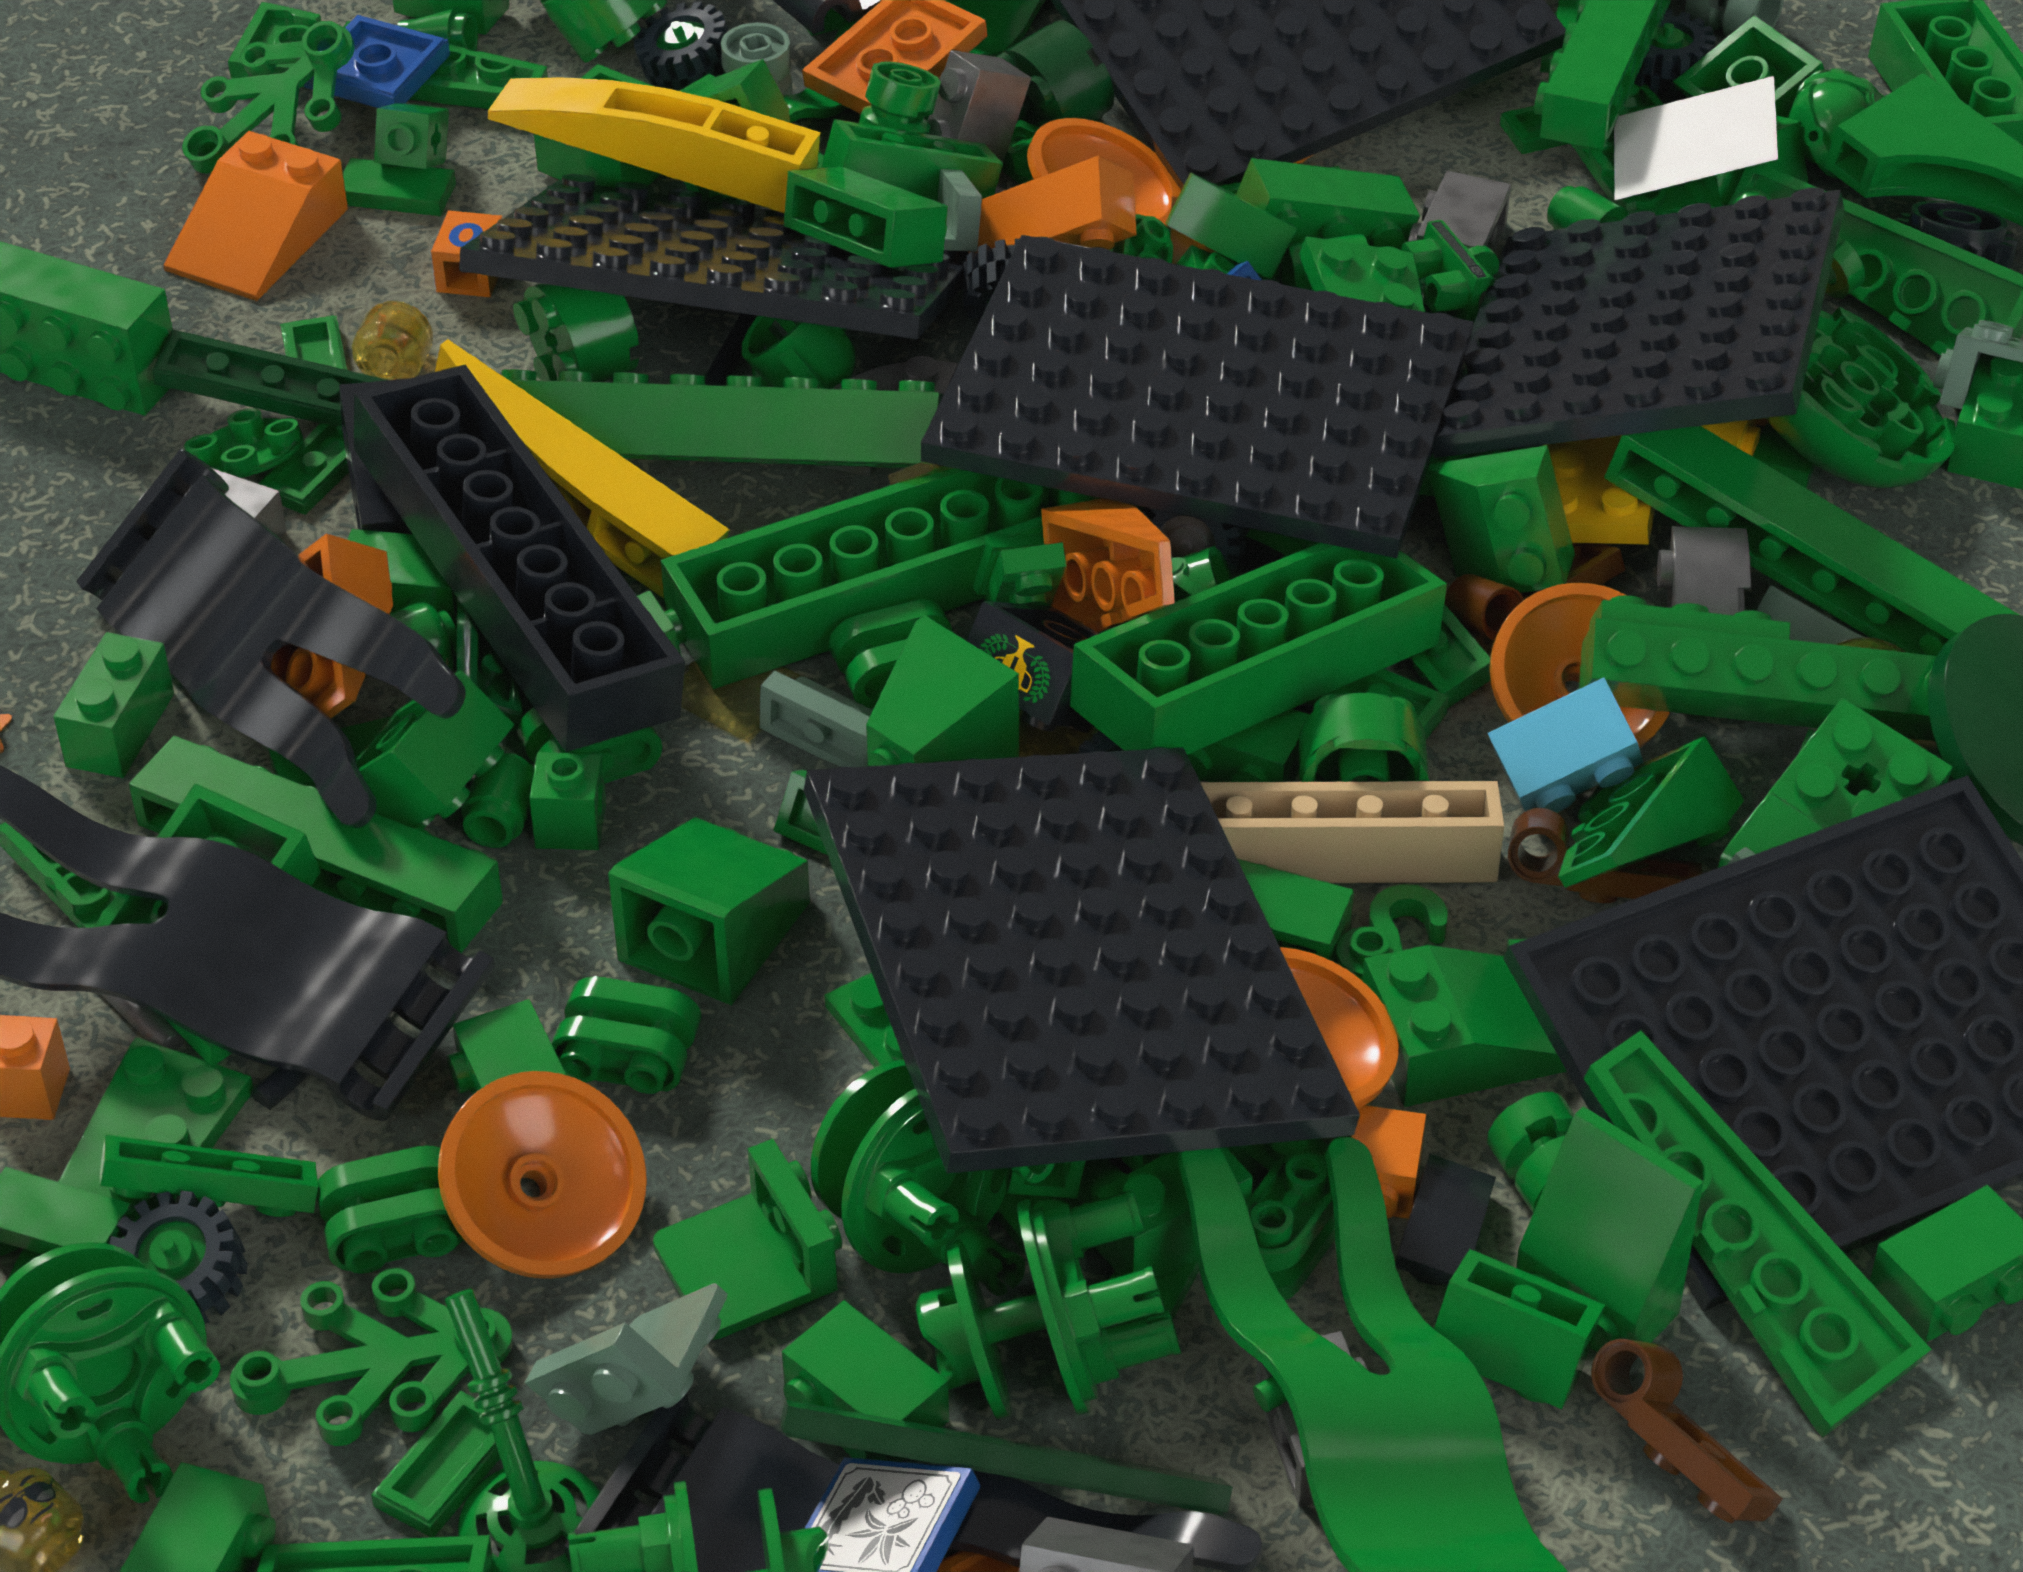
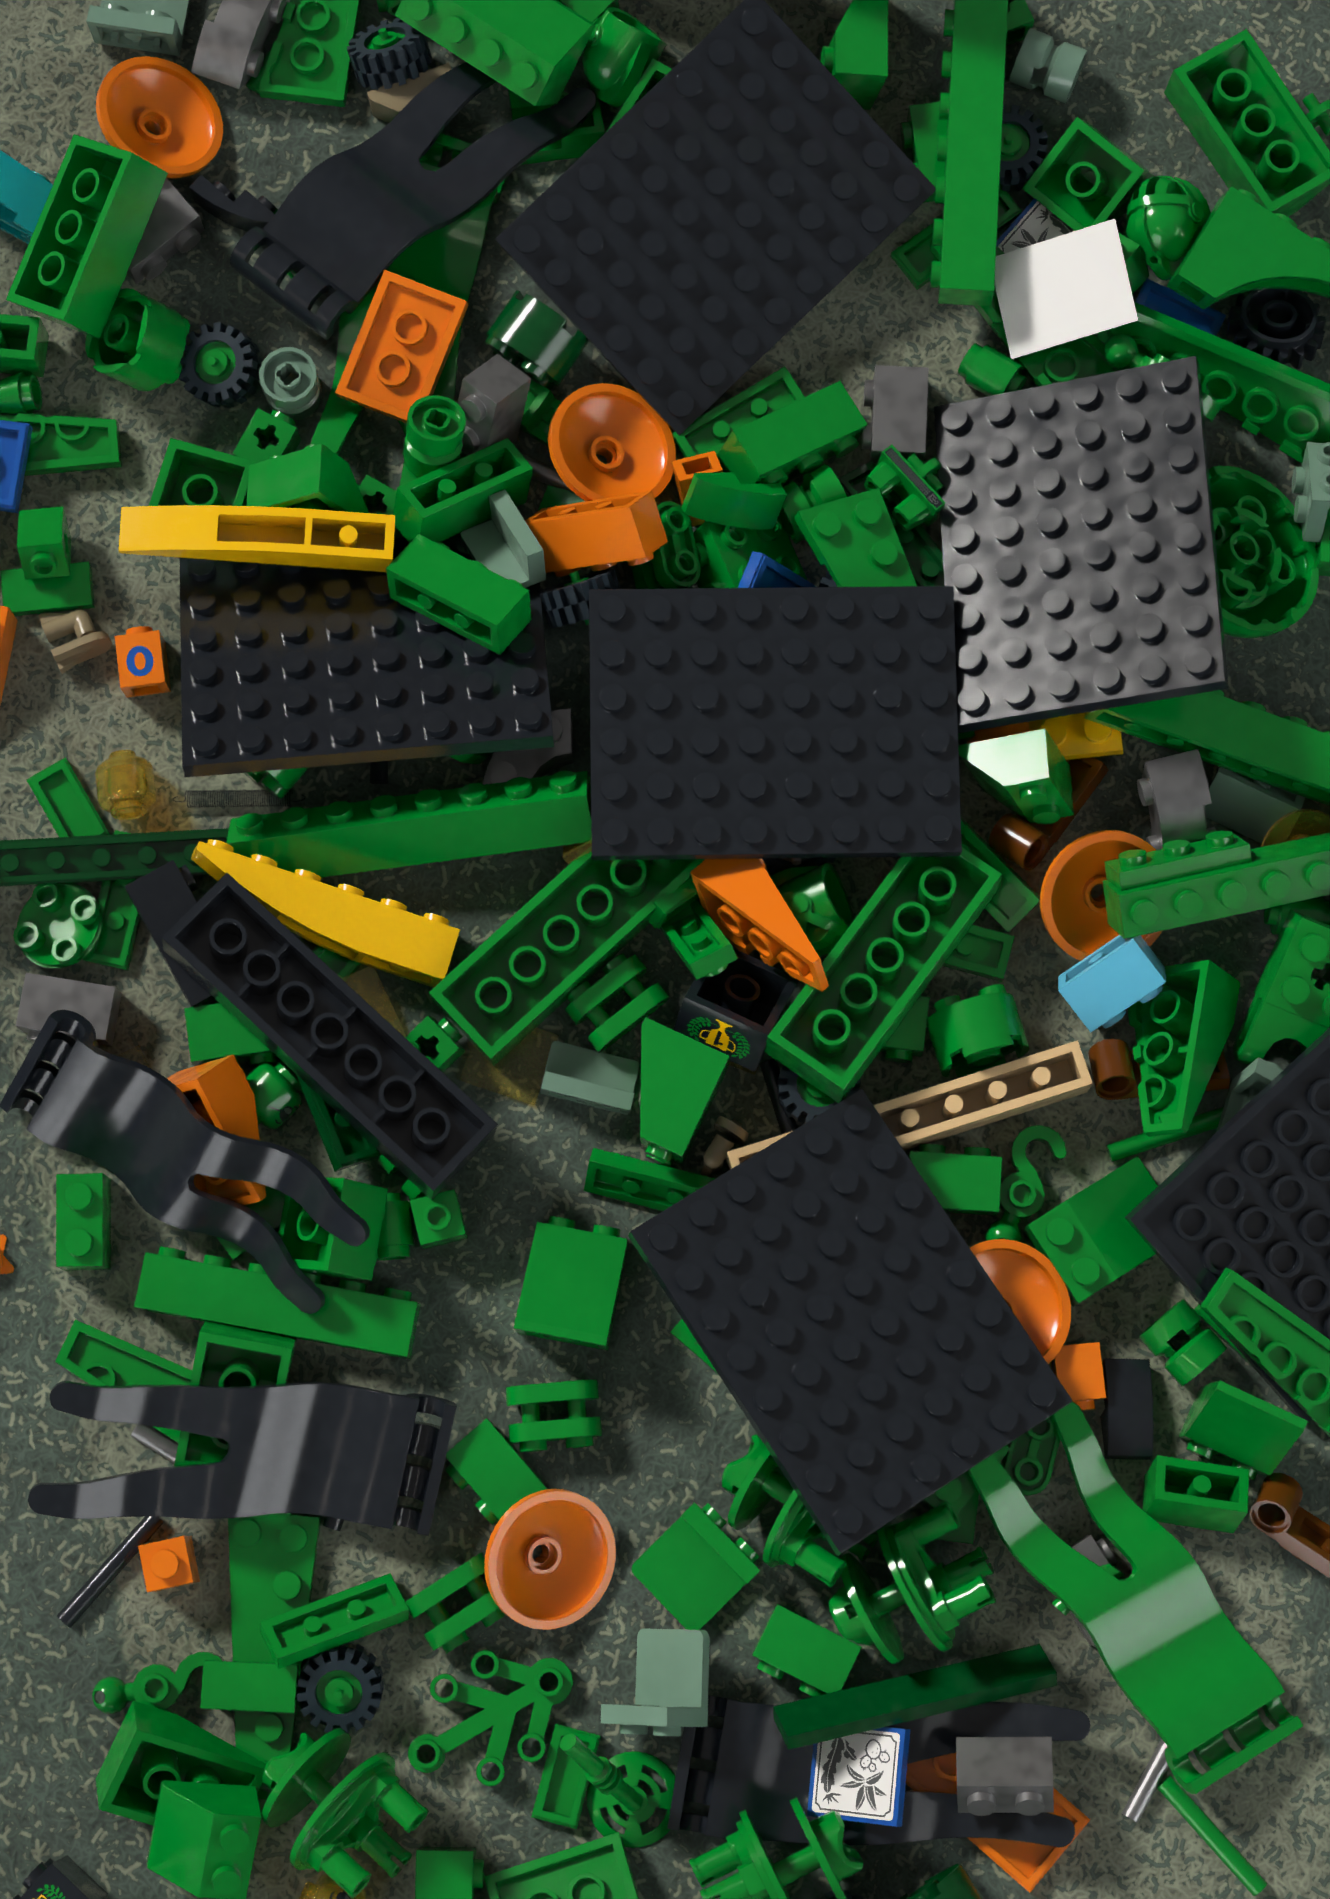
camera: 15 degrees left, 35 degrees up
none -> dark tan piece [38,609,112,674]

